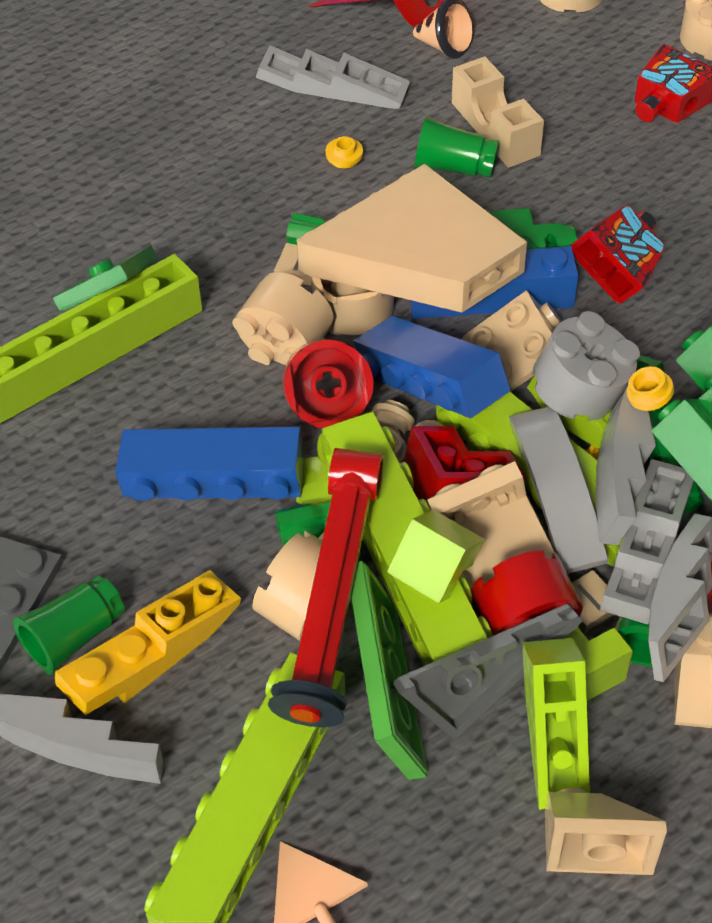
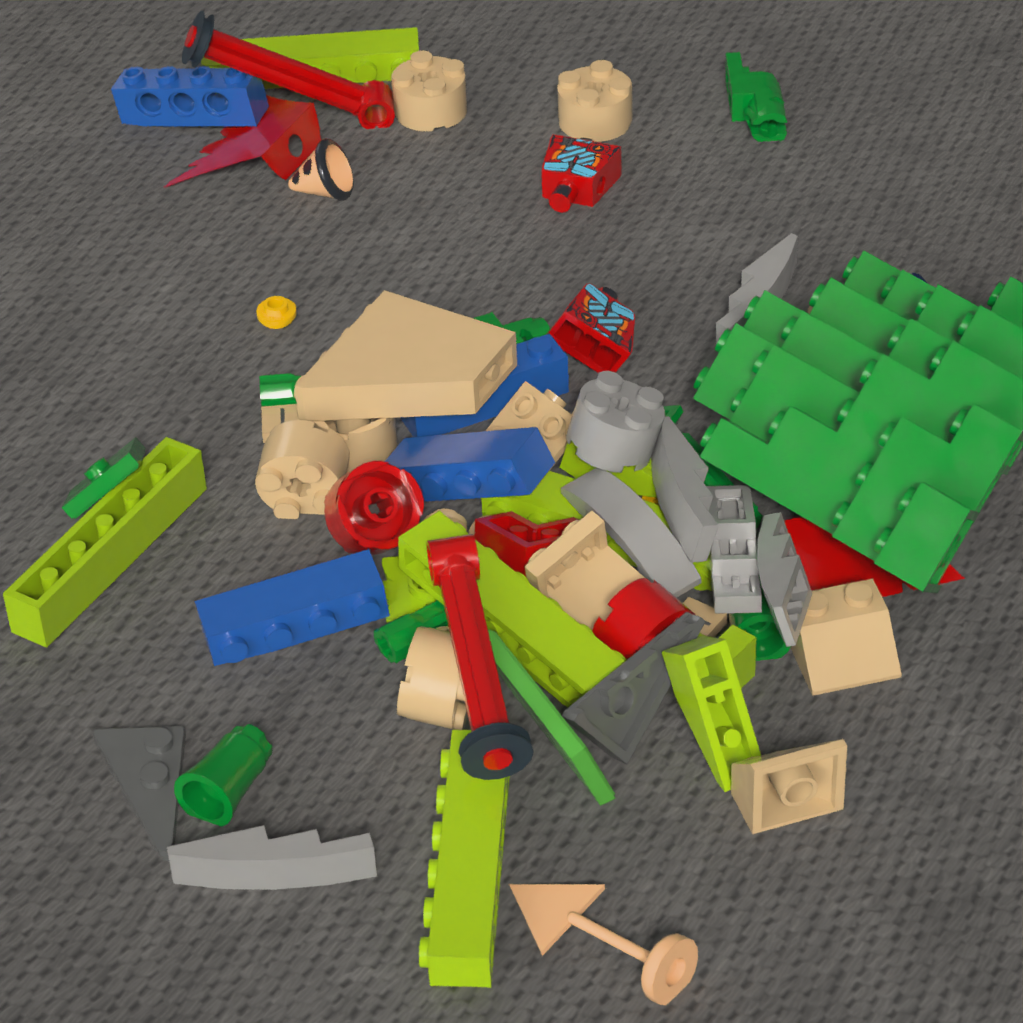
camera: 20 degrees left, 10 degrees down
yellow slope [55,570,241,716] -> none
light grey slope [256,45,410,109] -> none
piece [387,510,485,603] -> none
green plant [414,116,499,178] -> none
tan arch [452,56,544,168] -> none
yellow plate [627,367,674,411] -> none

